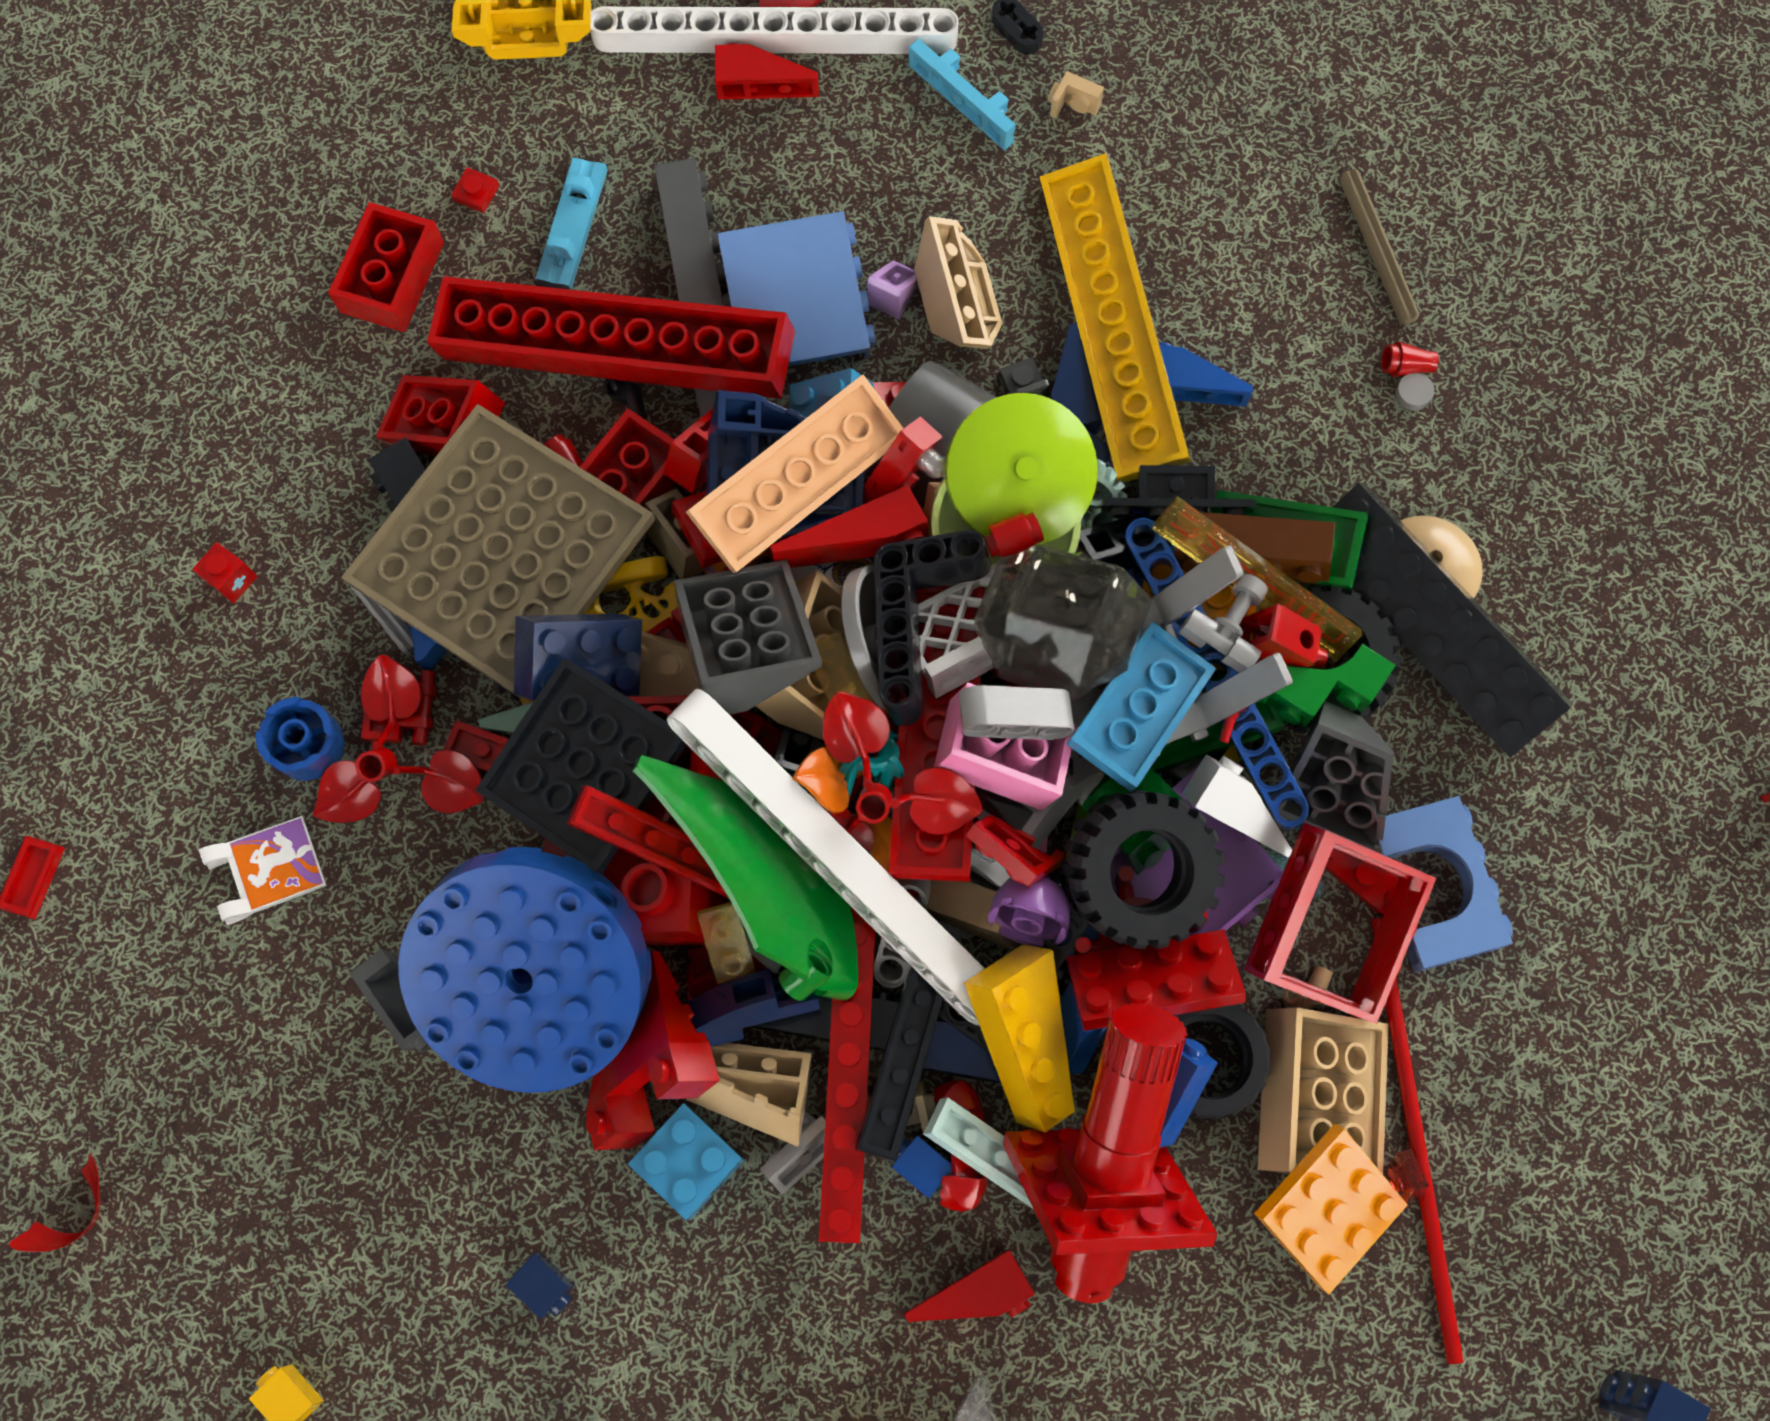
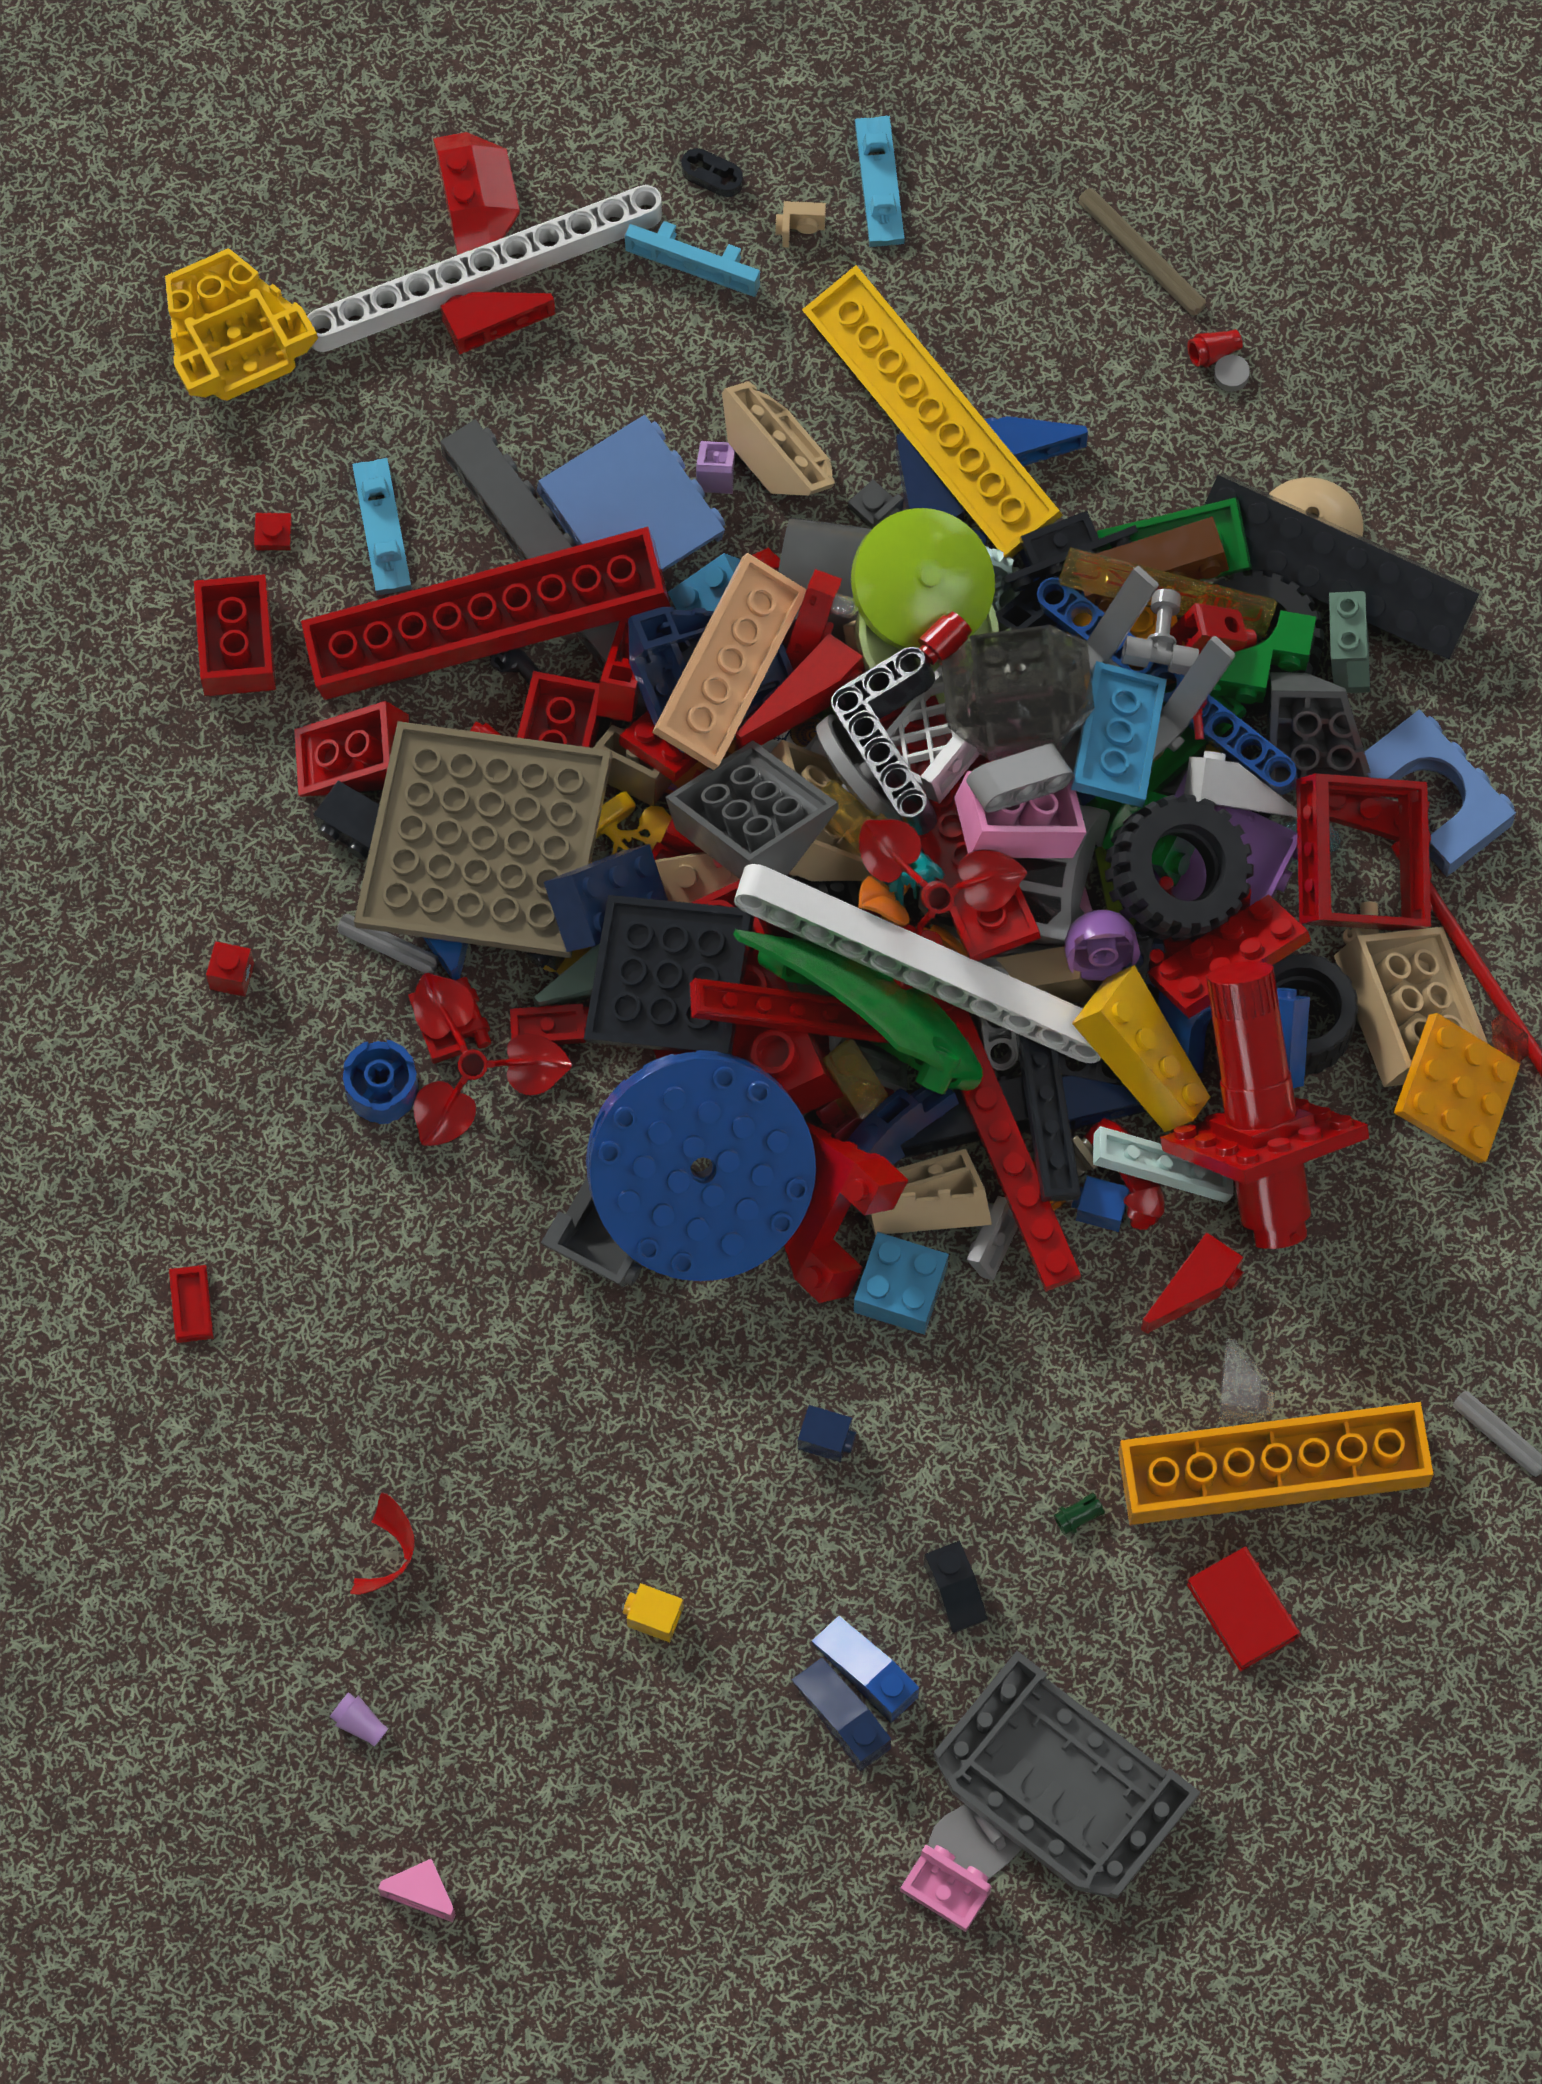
camera: 25 degrees left, 5 degrees down
flag [199,816,327,925] -> none
red wing [966,815,1067,887] -> none
none -> medium azure hinge [855,116,905,247]
none -> sand green panel [1329,591,1370,693]

